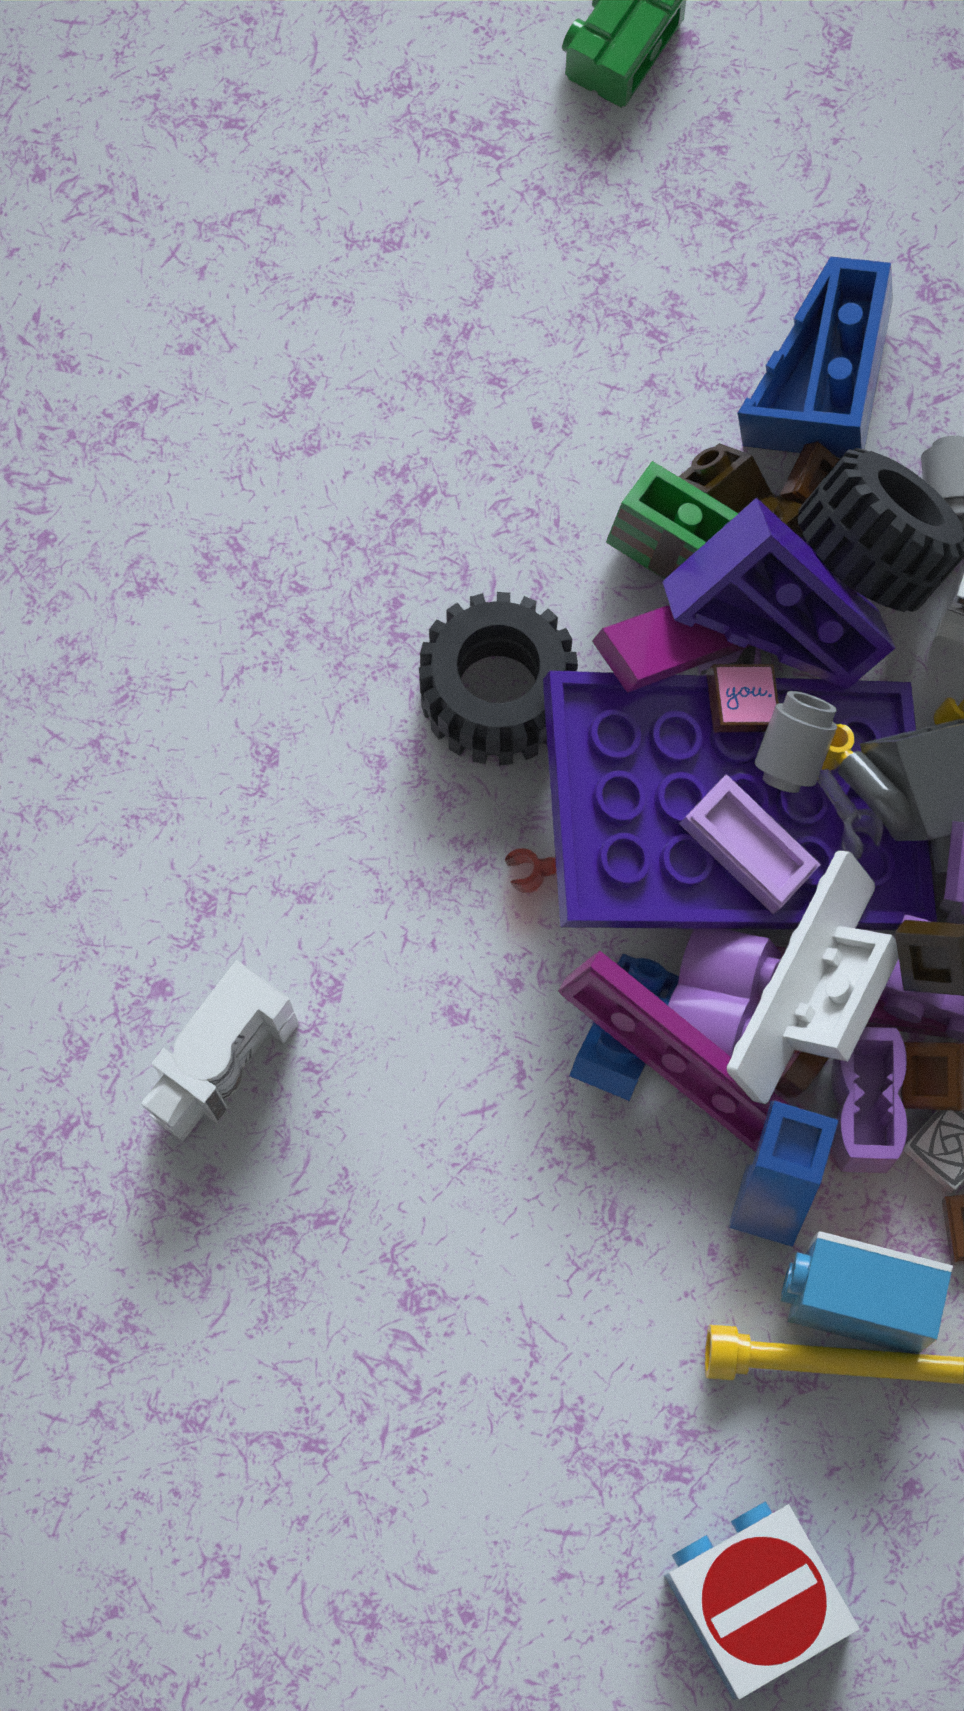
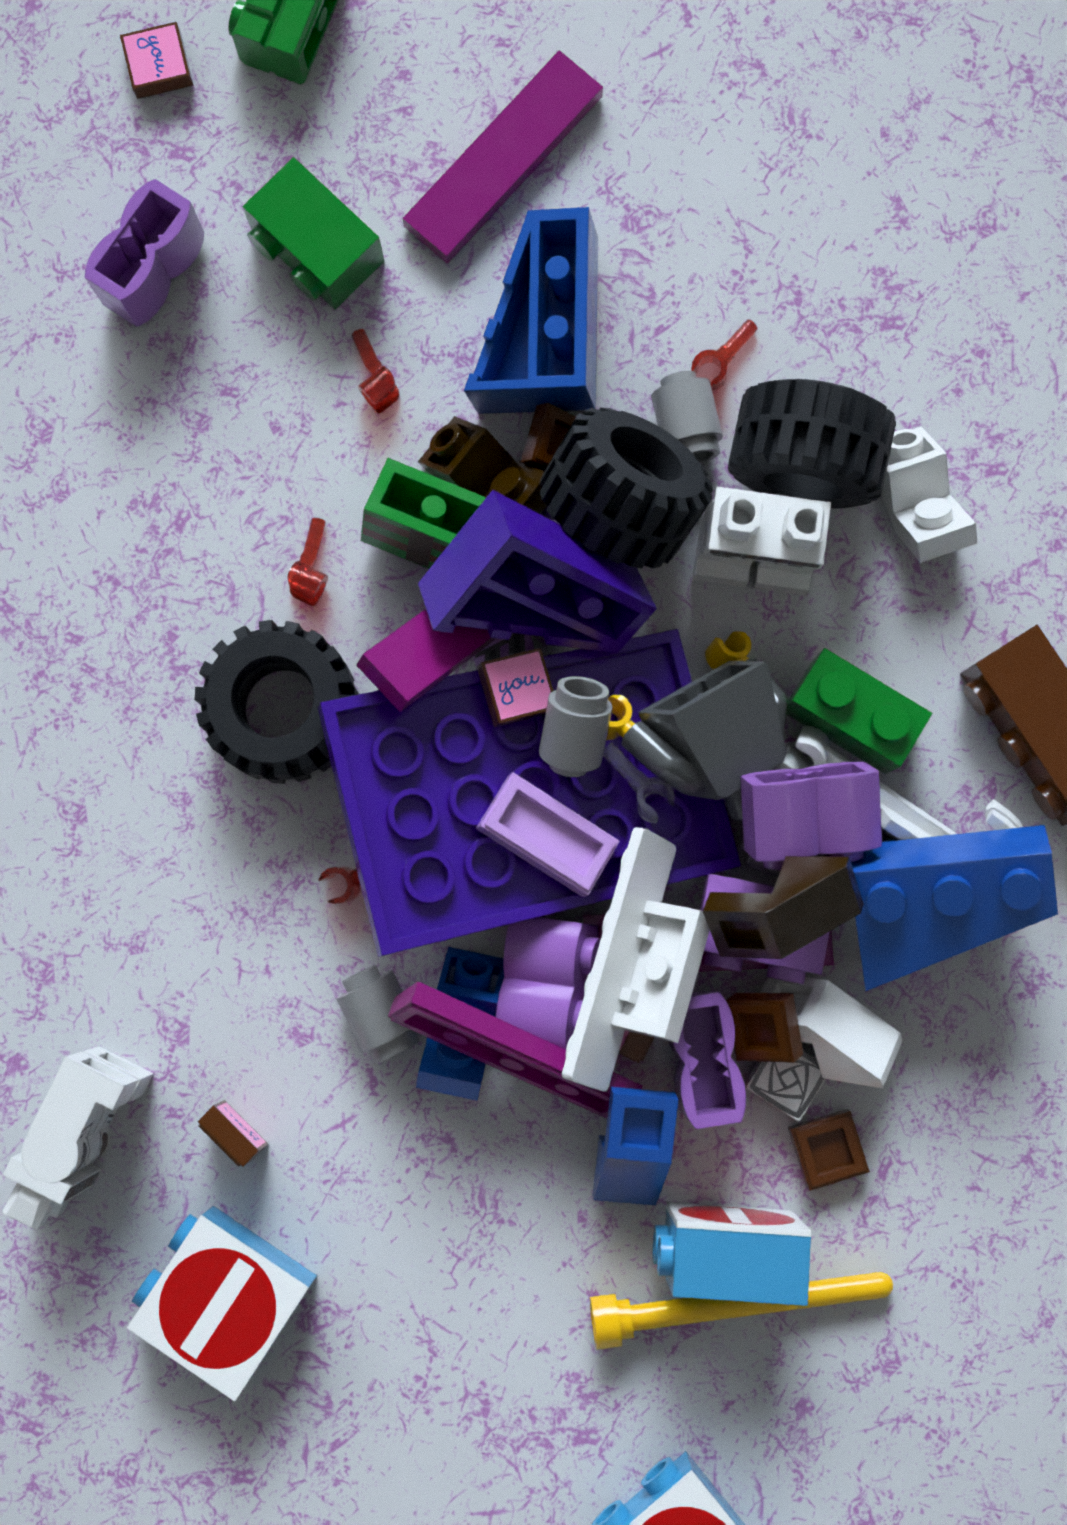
camera: 10 degrees left, 10 degrees up
none -> medium lavender brick [85,179,204,327]
none -> bright pink tile [120,21,194,99]
none -> piece [127,1206,317,1402]
none -> reddish brown tile [198,1100,268,1167]
none -> green brick [242,157,385,310]
none -> clear red hand [287,518,328,606]
none -> light grey brick [336,965,420,1064]
none -> clear red hand [351,329,400,414]
none -> magenta tile [402,50,603,264]

